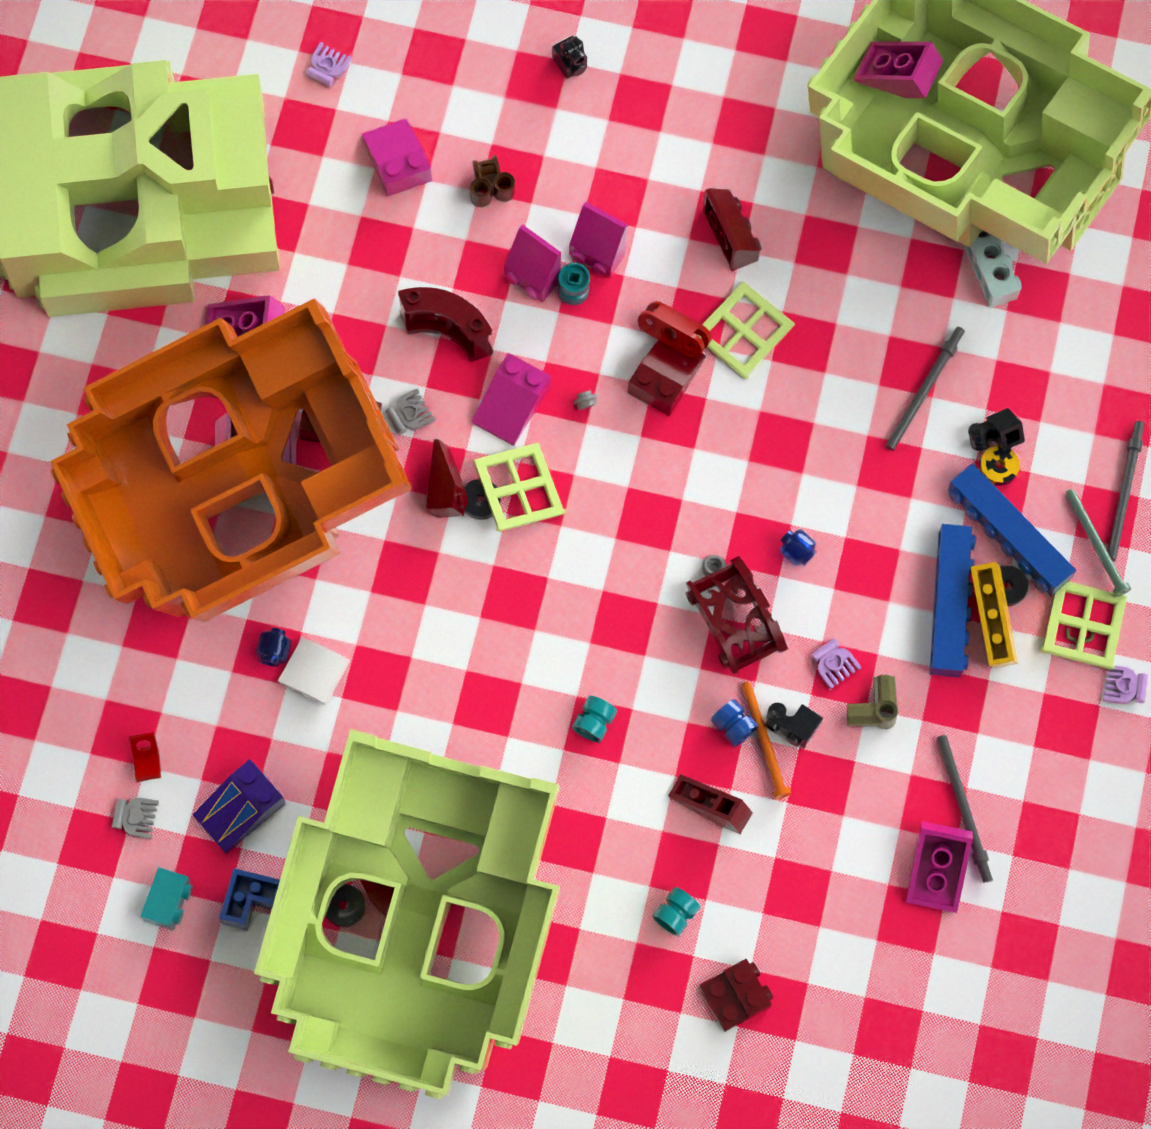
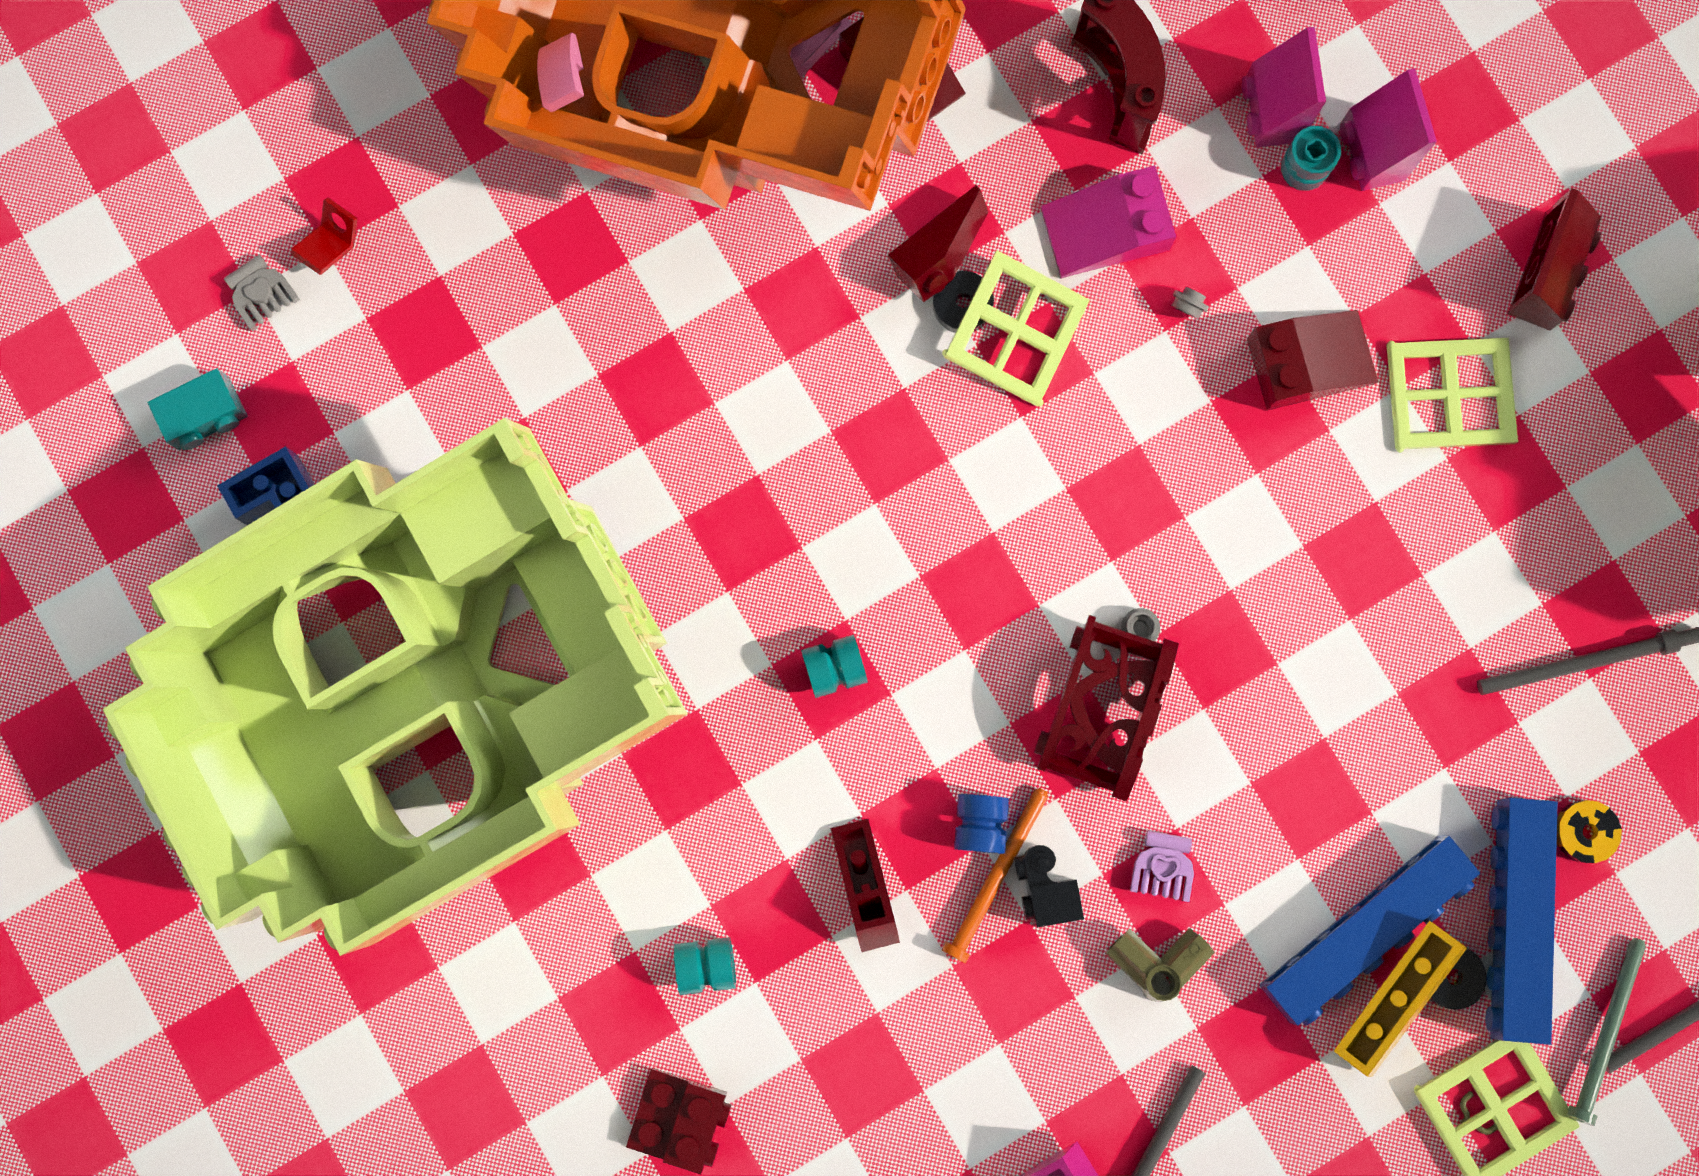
camera: 50 degrees right, 10 degrees up
dark purple slope [193,759,286,853] -> none
clear blue head [255,628,292,667] -> none
white slope [278,638,350,705] -> none
black piece [325,884,365,927] -> none
light grey piece [385,389,435,435] -> none
red piece [637,301,712,358] -> none
clear blue head [780,529,817,566] -> none
black brick [968,408,1025,451] -> none
none -> bright pink slope [537,33,584,112]

